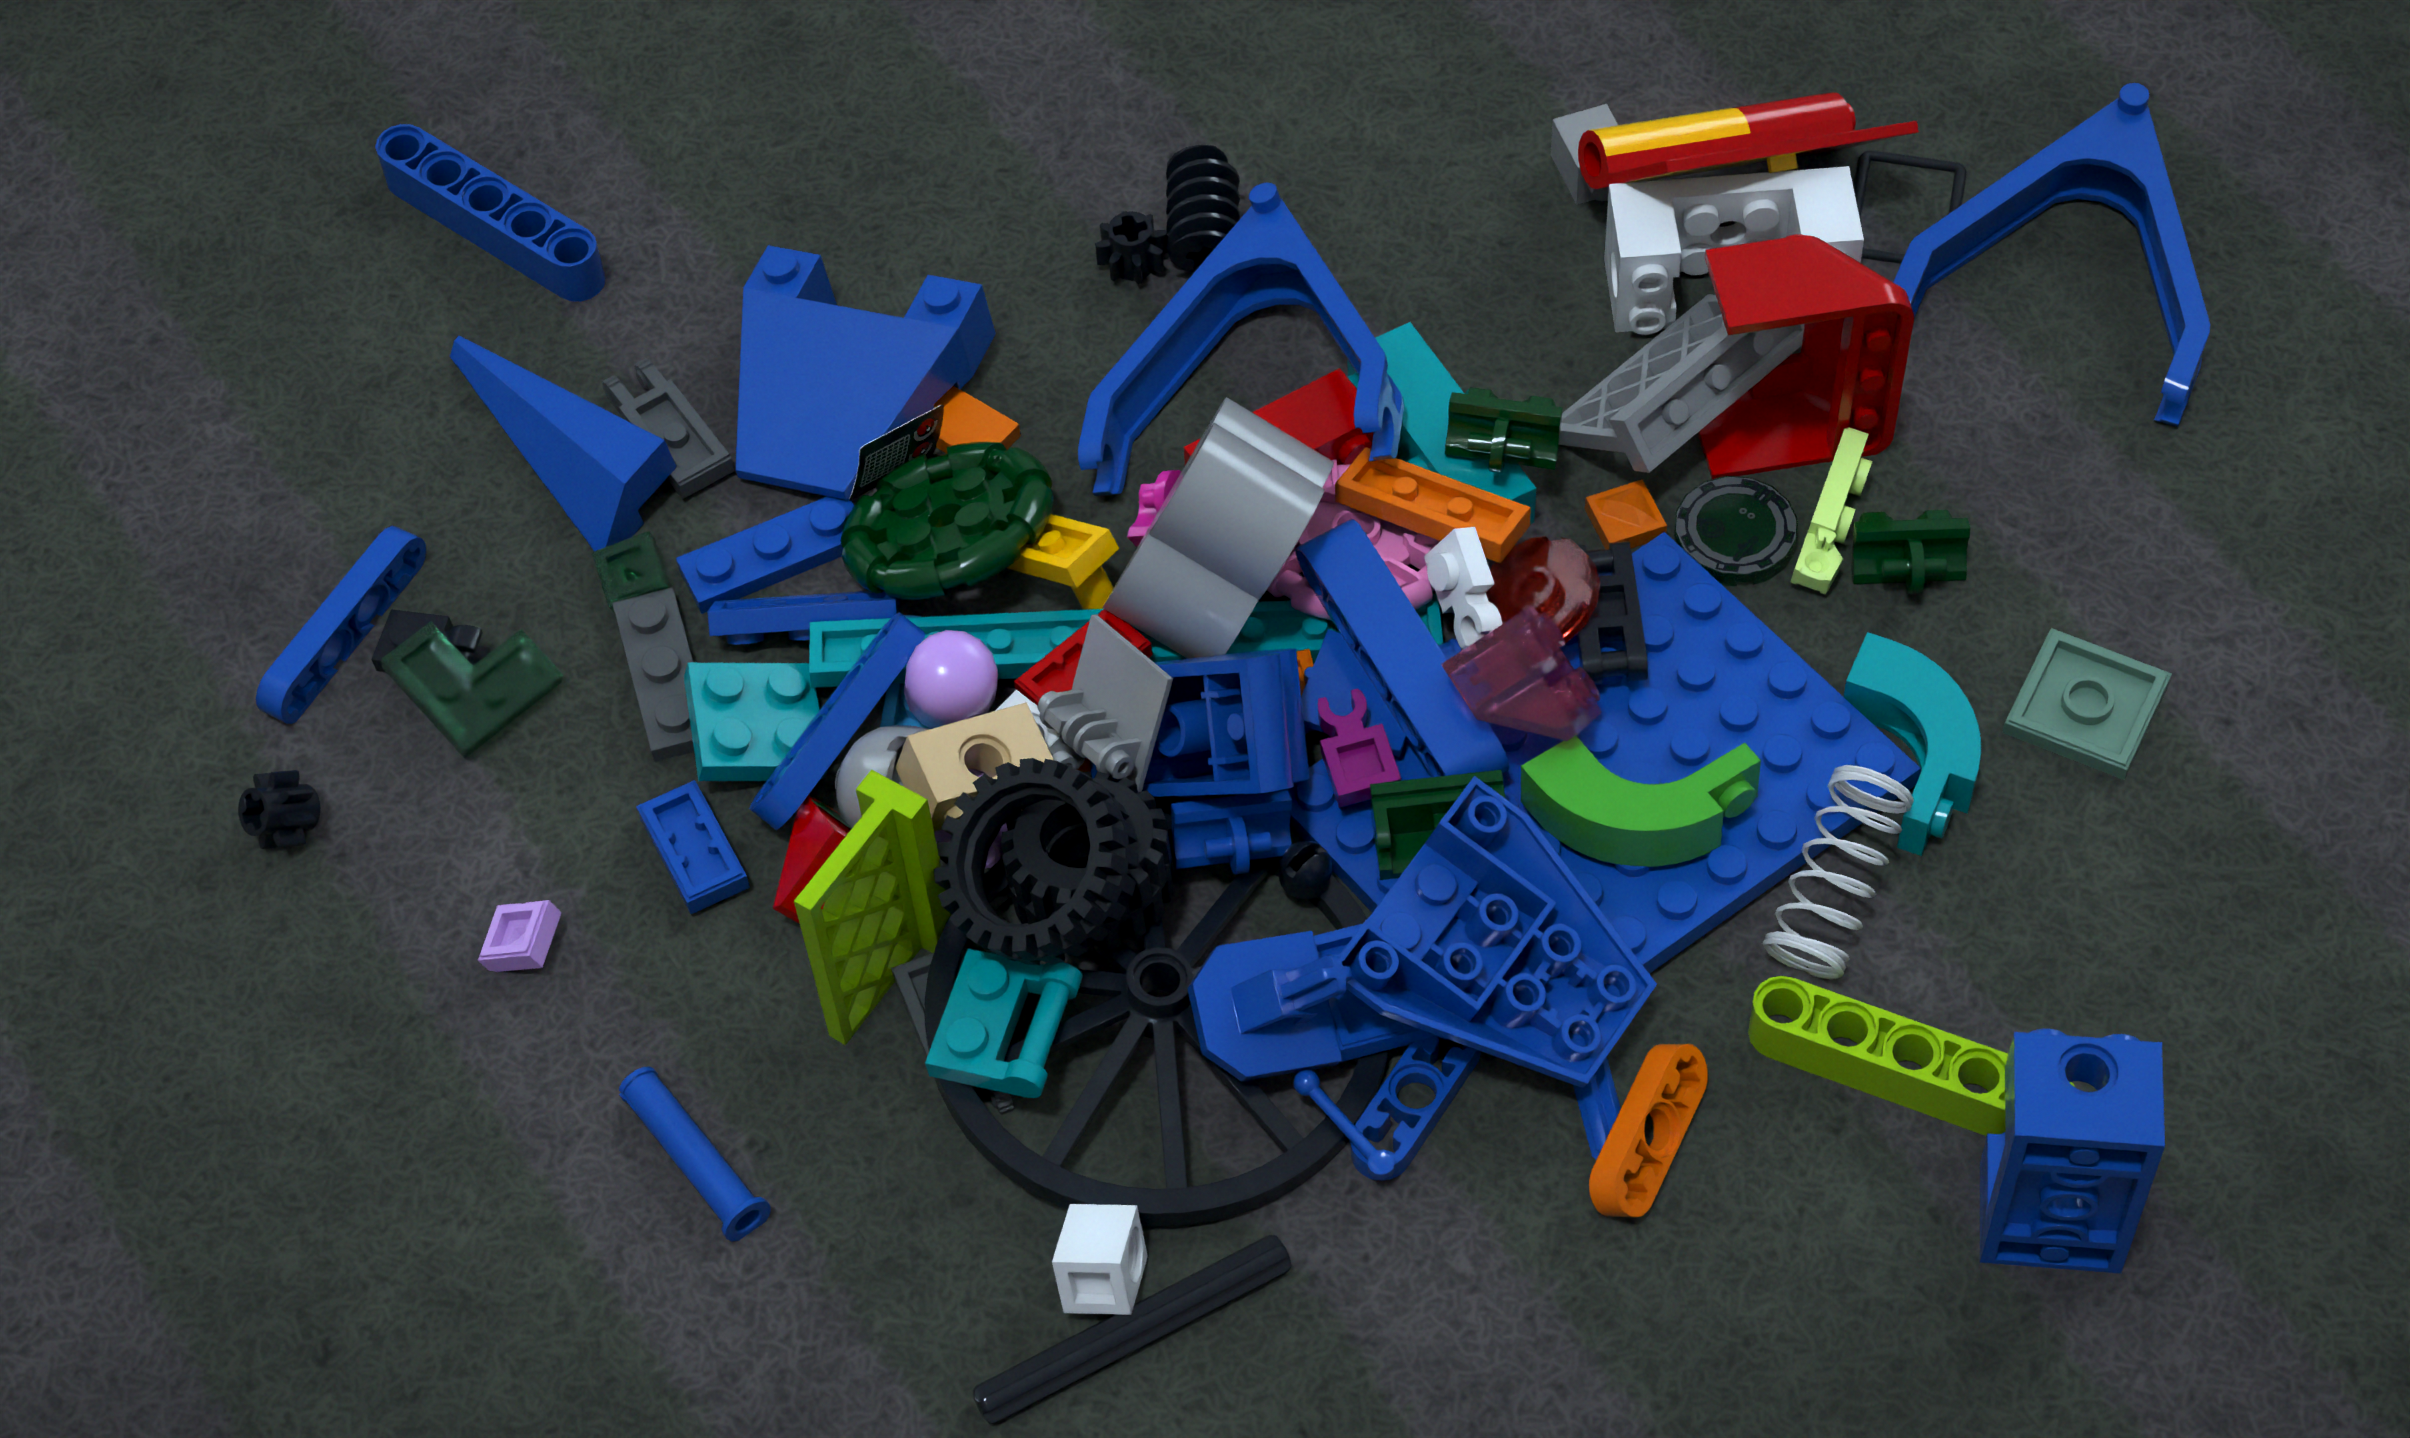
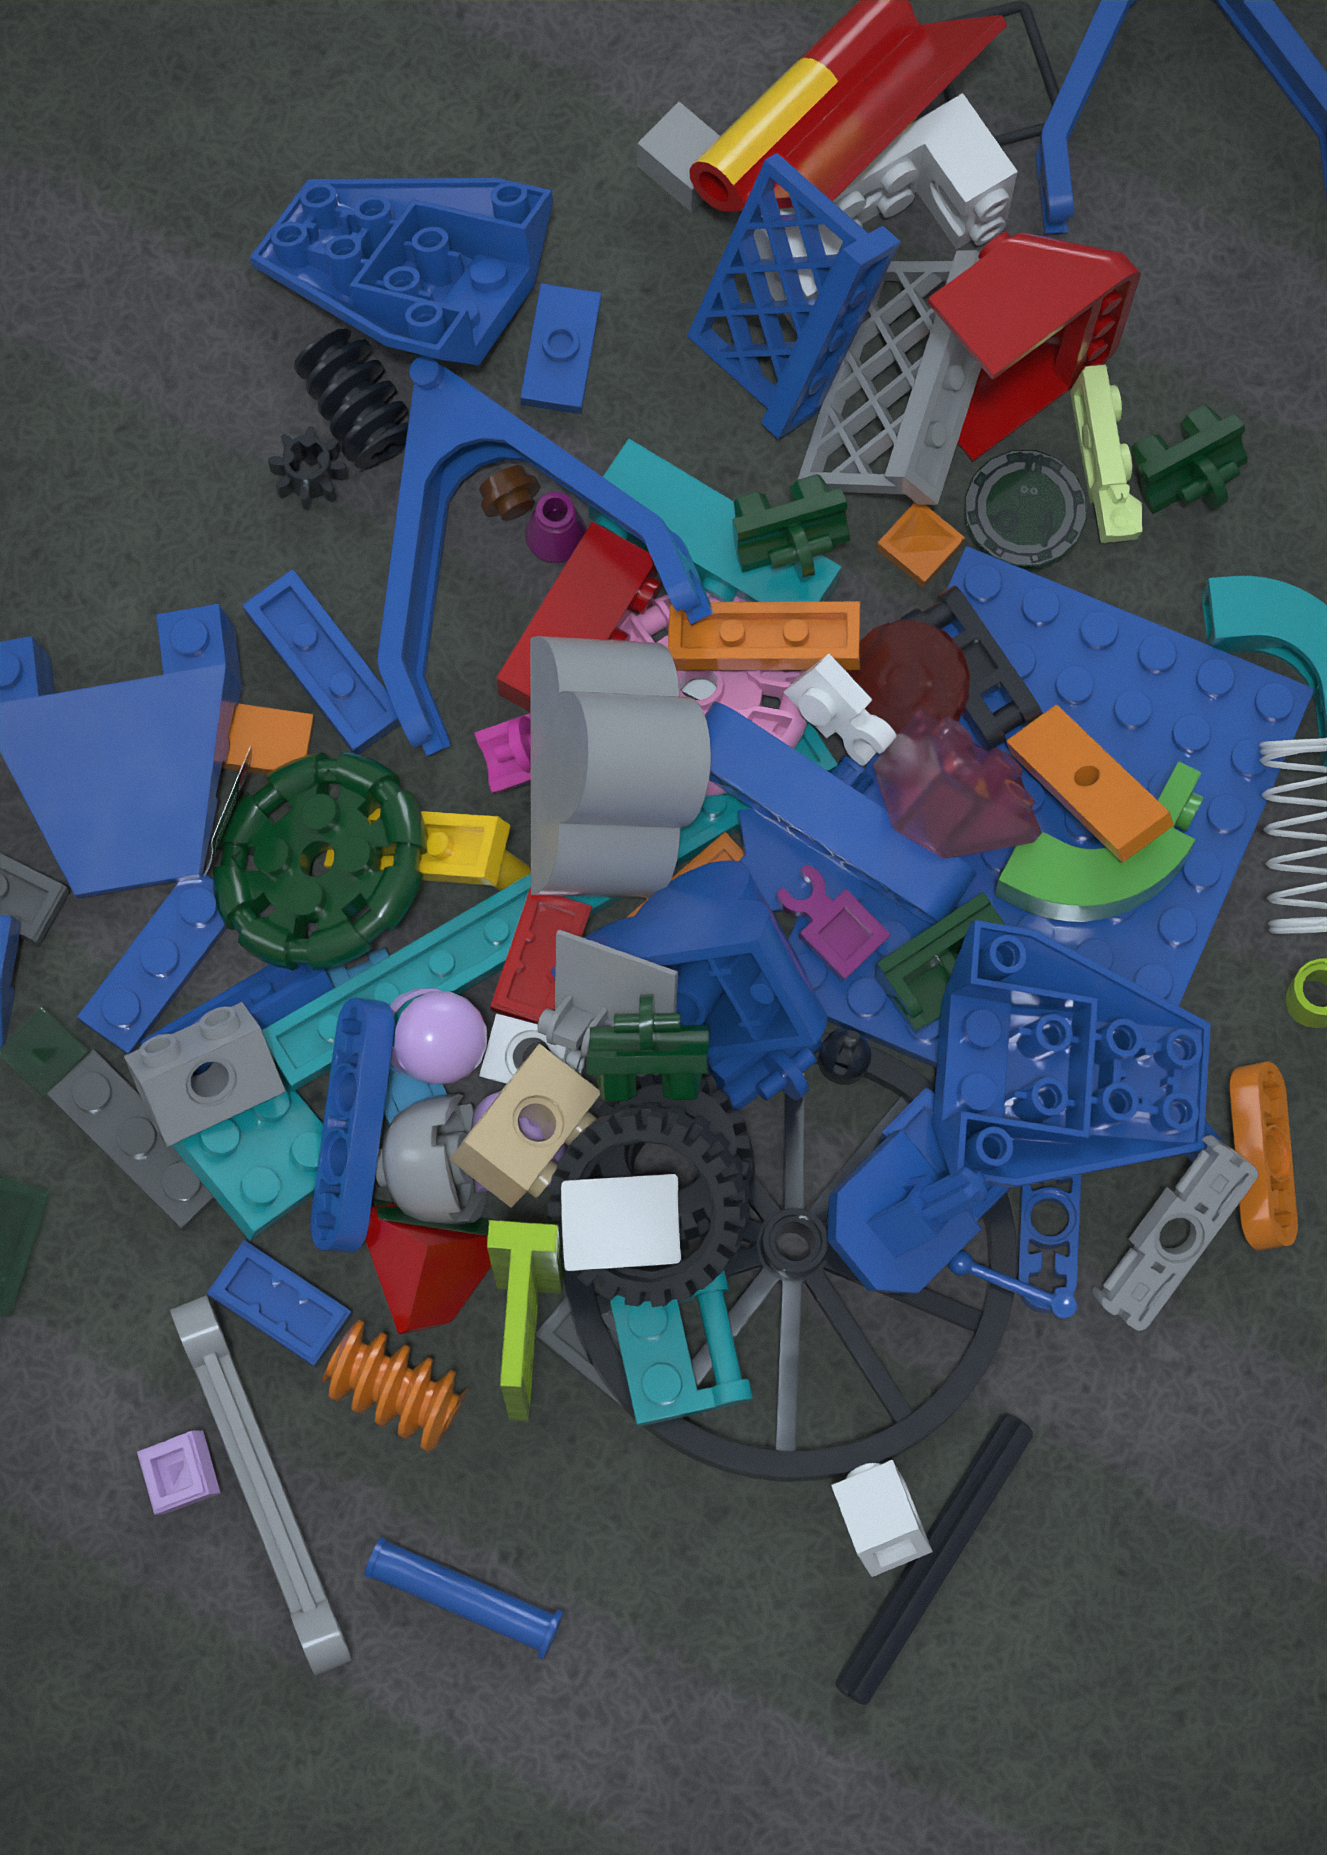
camera: 35 degrees left, 20 degrees up
none -> light grey brick [124,1002,286,1147]
none -> light grey piece [170,1295,352,1676]
none -> blue plate [242,569,400,754]
none -> blue wedge [250,178,553,365]
none -> orange piece [321,1320,469,1453]
none -> reddish brown plate [479,465,540,521]
none -> blue plate [520,284,602,414]
none -> magenta cone [525,492,587,563]
none -> white sticker [561,1174,681,1271]
none -> dark green hips [586,994,710,1101]
none -> blue fence [687,153,901,439]
none -> orange tile [1006,704,1174,863]
none -> light grey piece [1092,1135,1258,1331]

